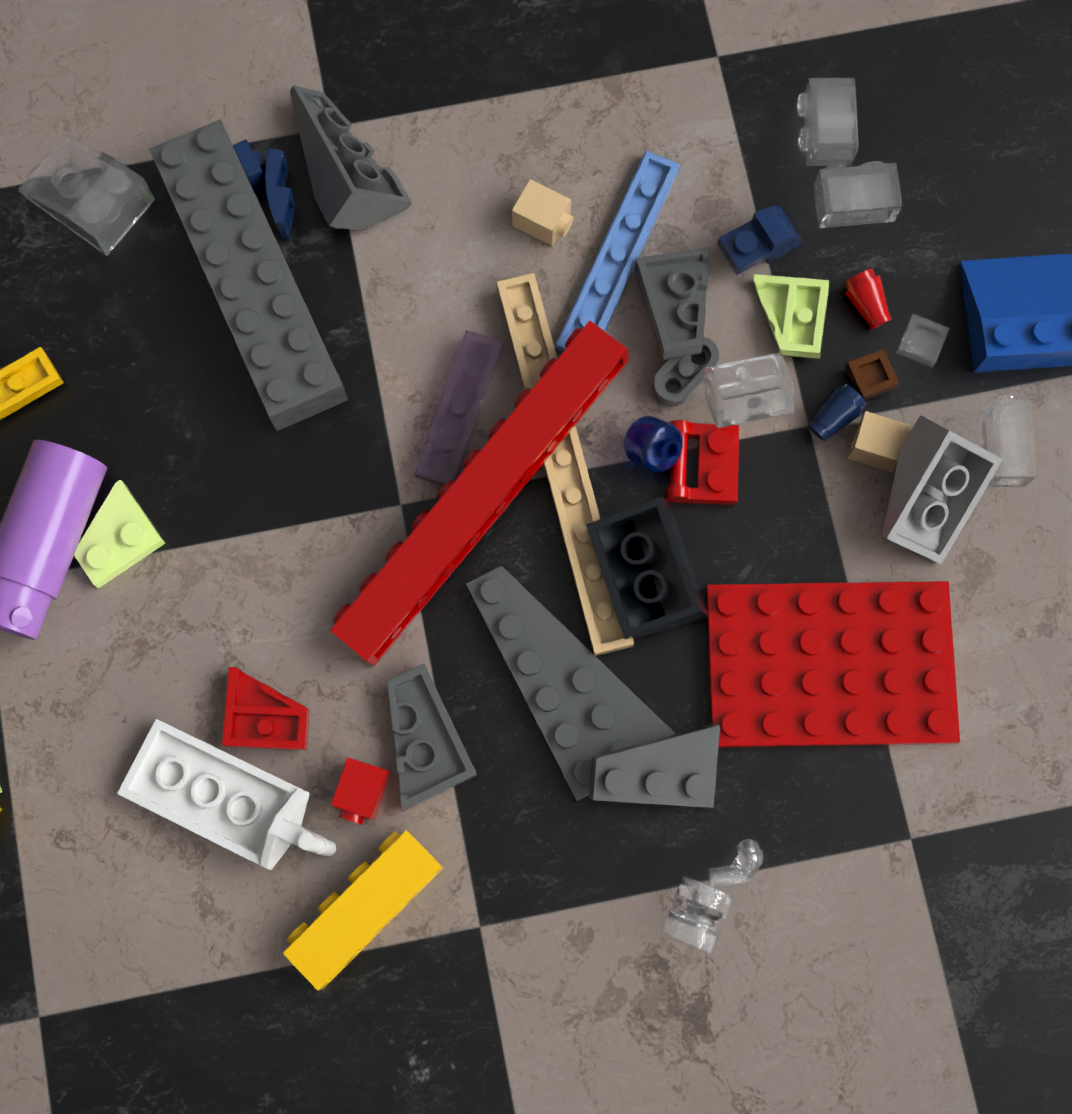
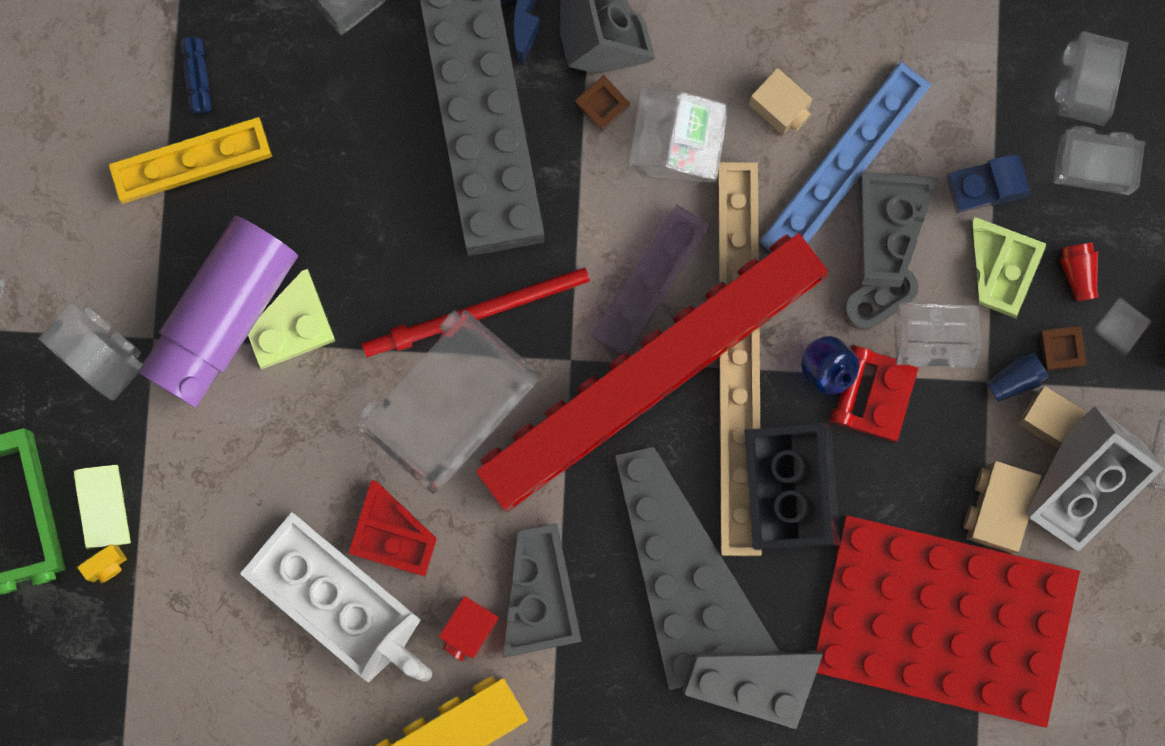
camera: 10 degrees right, 5 degrees up
none -> clear windscreen [357,310,541,494]
none -> red bar [362,267,590,358]
none -> reddish brown plate [575,75,630,132]
none -> clear slope [629,88,728,183]
none -> tan brick [963,461,1041,554]

